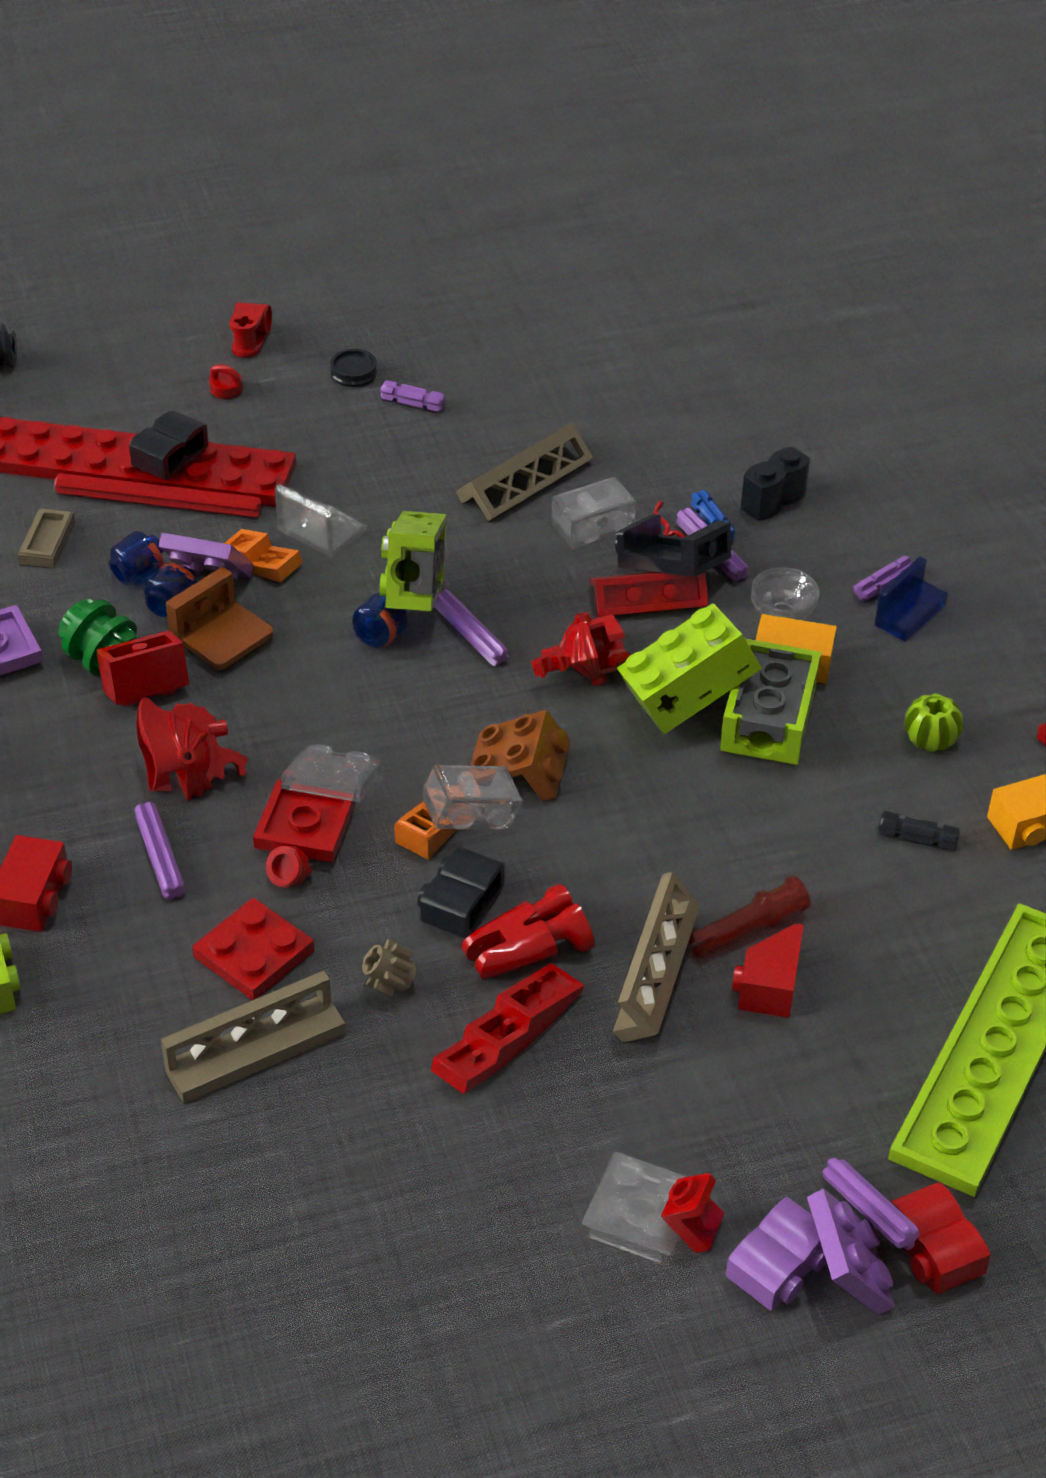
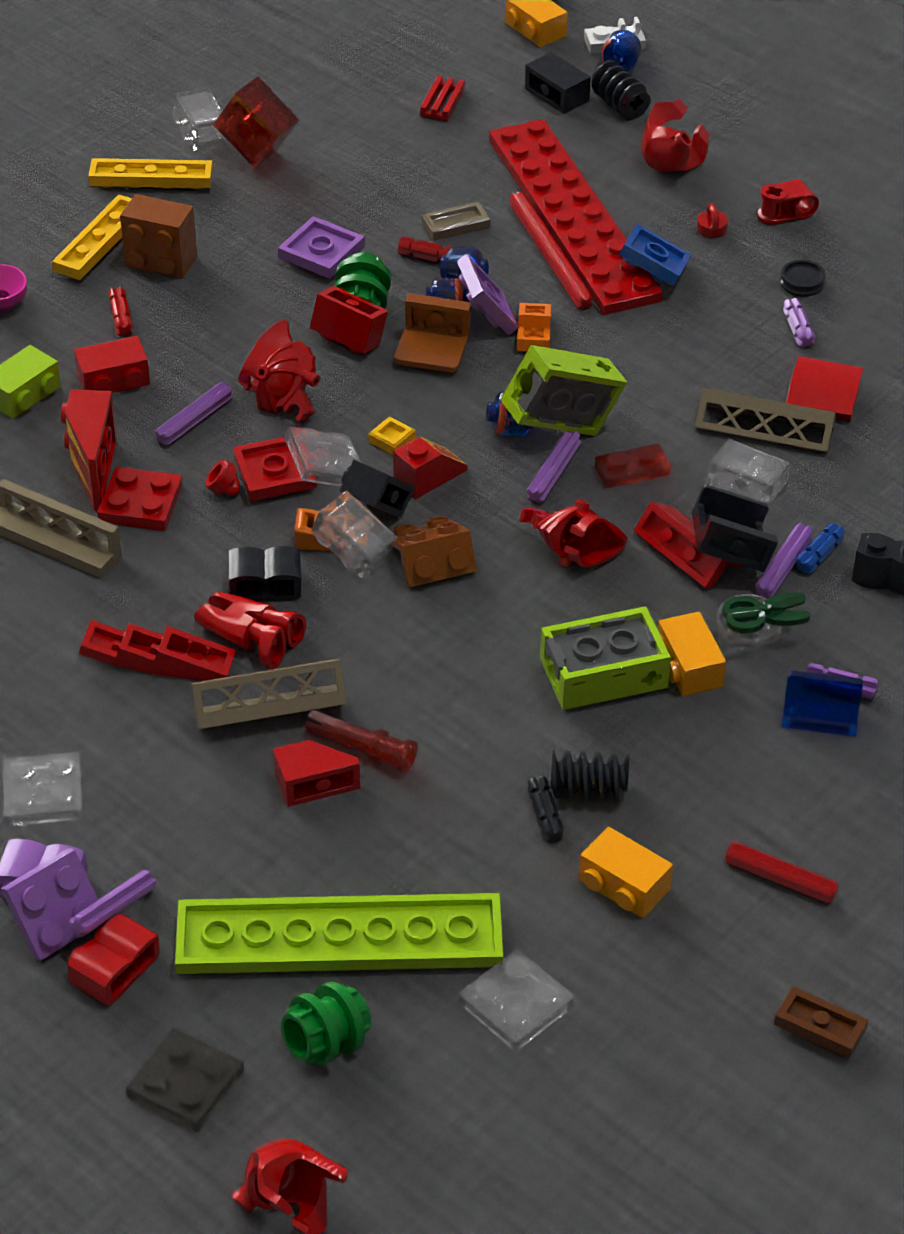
camera: 60 degrees right, 0 degrees up
black brick [129,411,209,480] -> none
clear slope [275,484,368,558] -> none
dark tan gear [362,939,417,997] -> none
lime piece [617,603,762,735] -> none
red piece [653,500,698,538] -> none
red bracket [661,1173,725,1253] -> none
lime piece [904,693,963,752] -> none
none -> red slope [61,389,117,511]
none -> black brick [340,459,415,518]
none -> yellow tile [368,416,416,455]
none -> red slope [393,437,468,500]
none -> red axle [398,236,458,266]
none -> black piece [550,750,630,802]
none -> clear red plate [594,443,671,488]
none -> blue plate [619,224,691,286]
none -> red piece [641,98,710,172]
none -> dark green piece [722,592,810,634]
none -> red slope [786,356,863,422]

